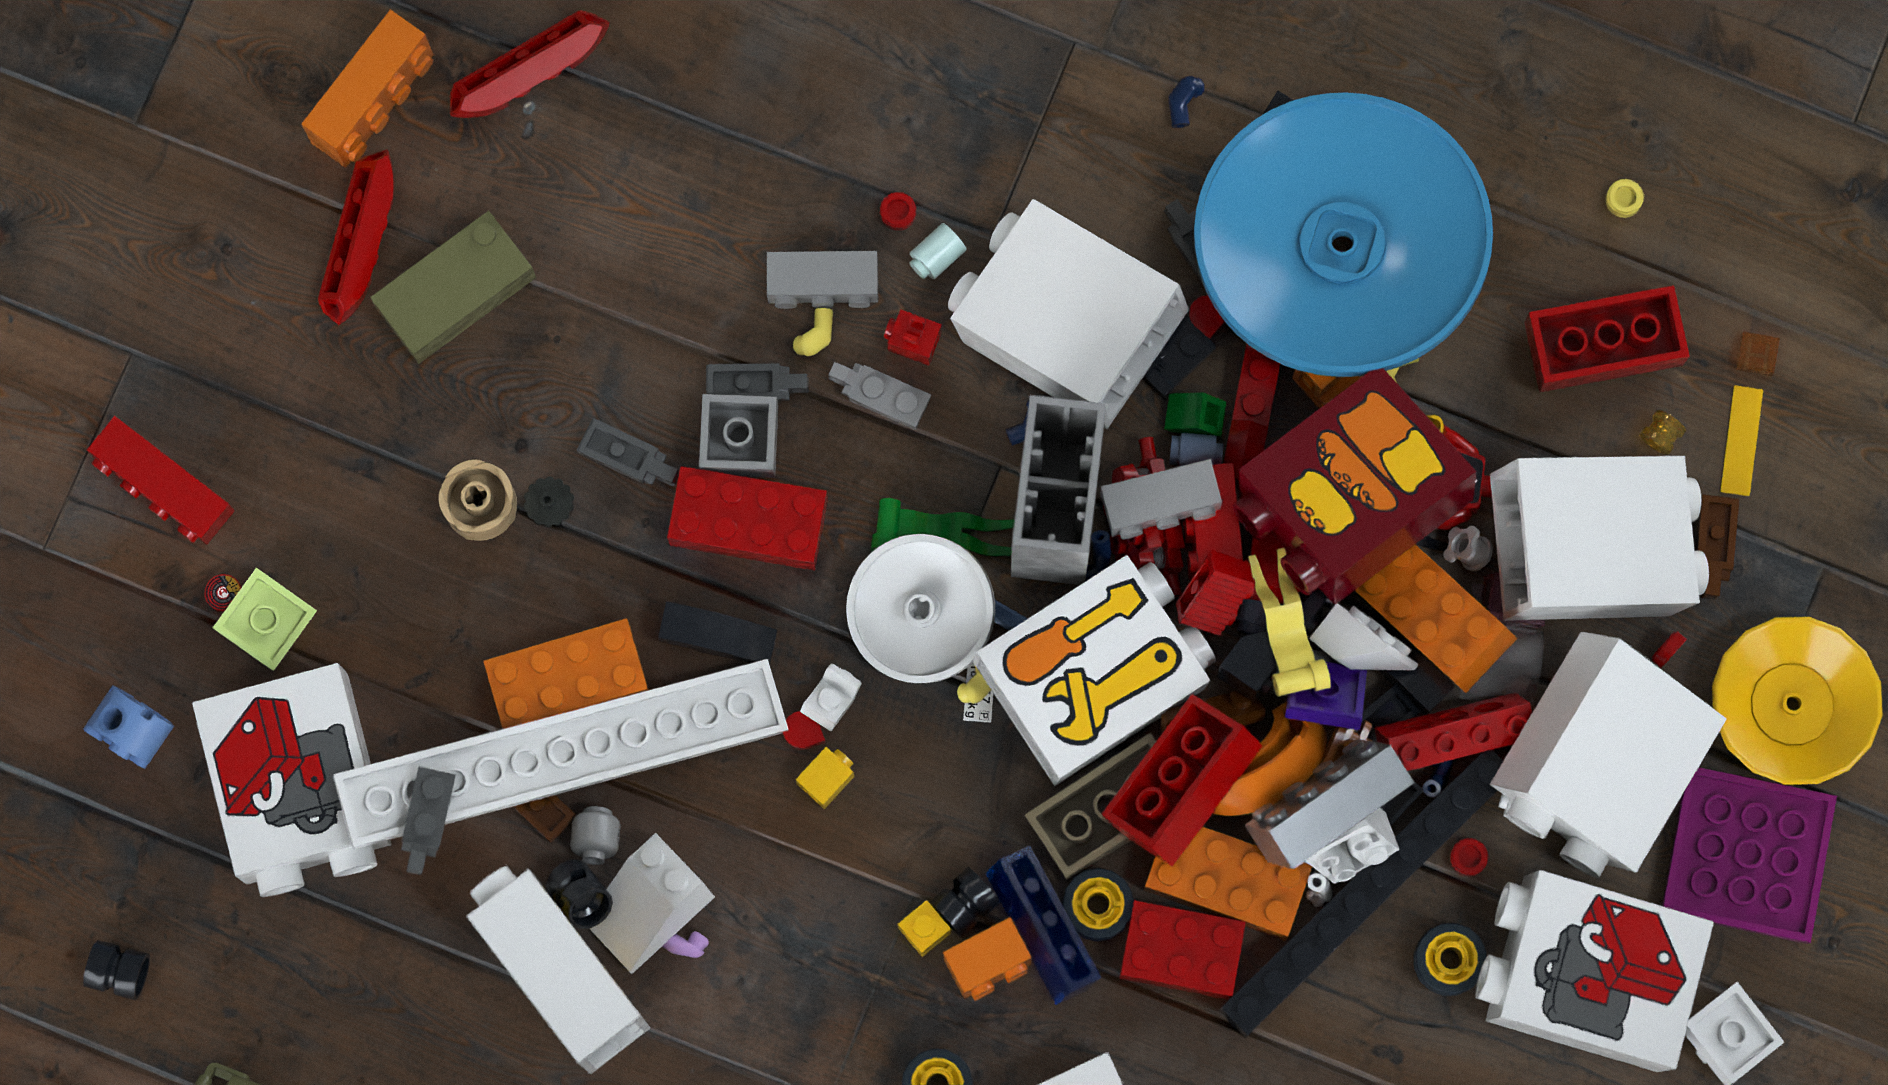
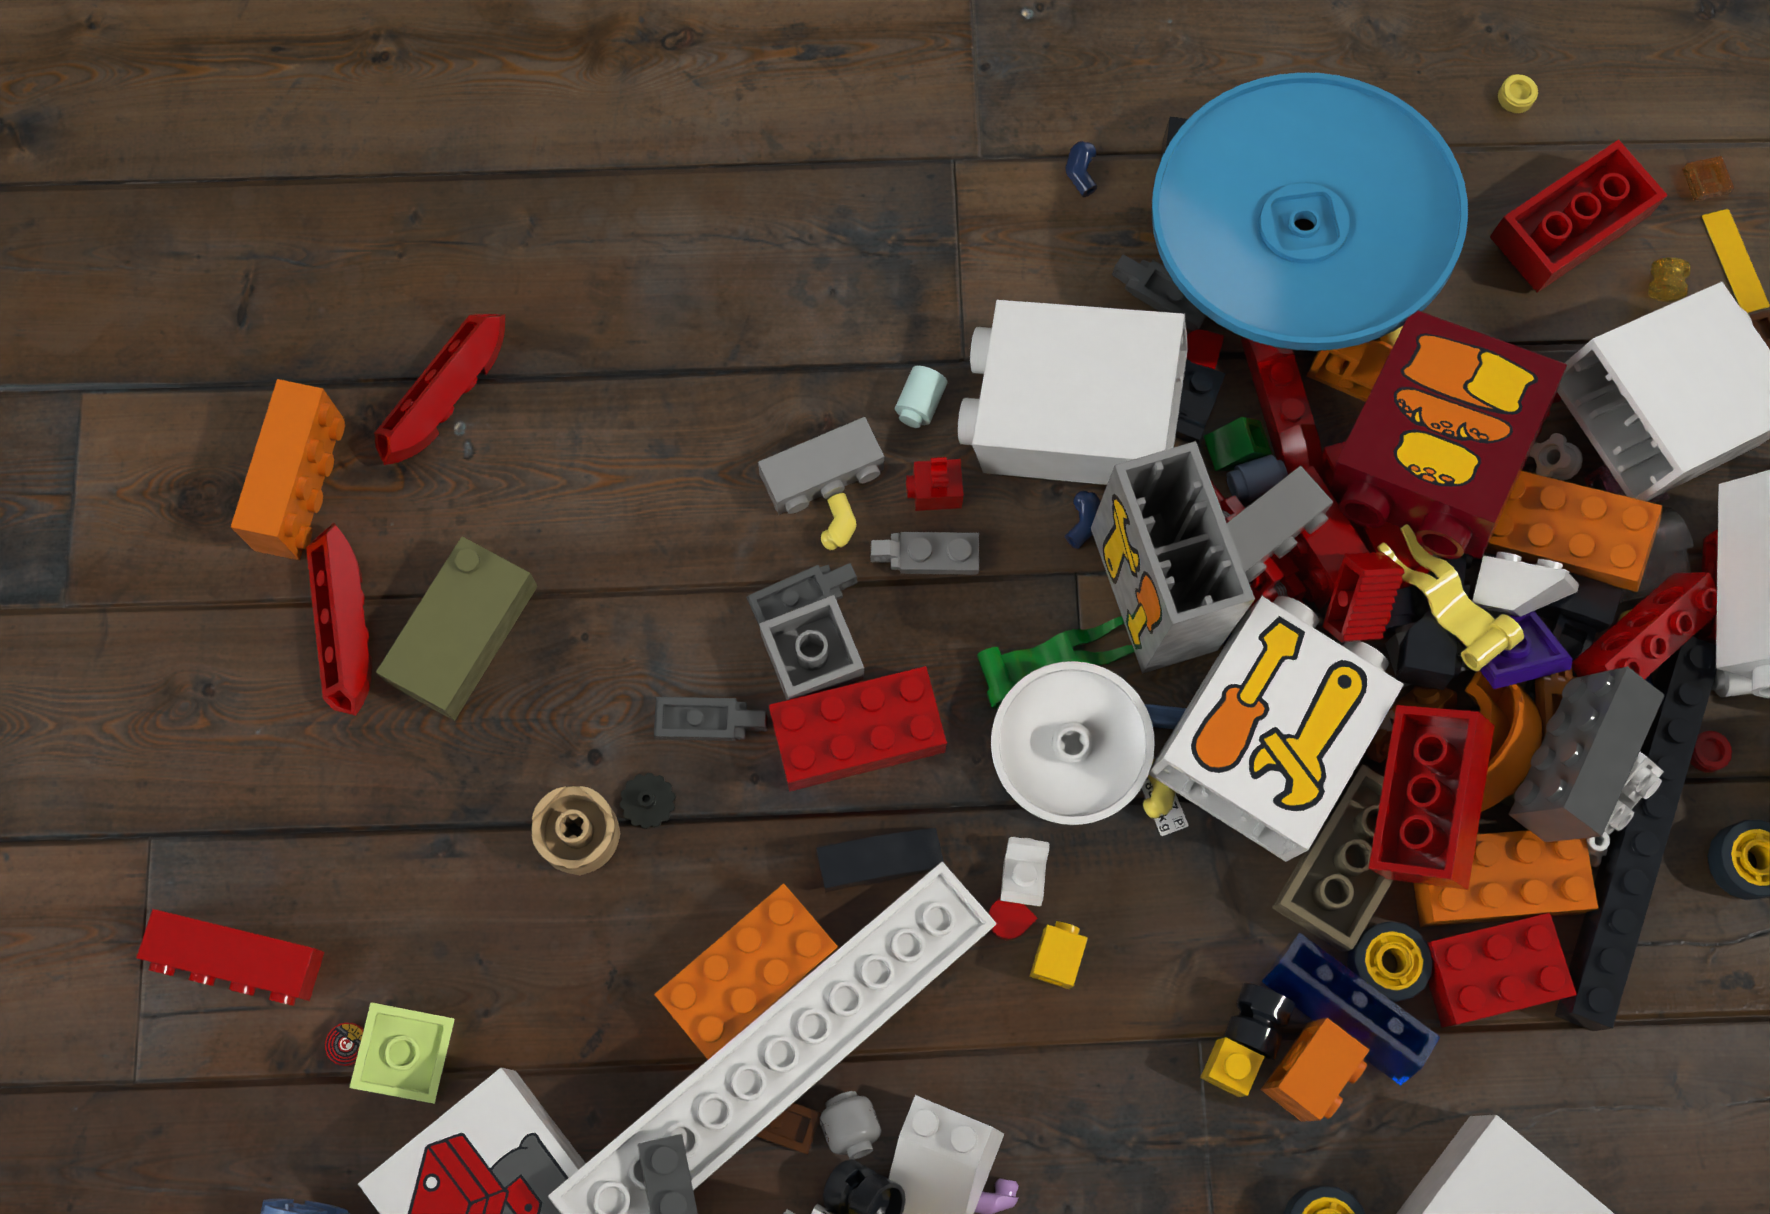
camera: 30 degrees left, 5 degrees down
red tile [880,192,917,231] -> none

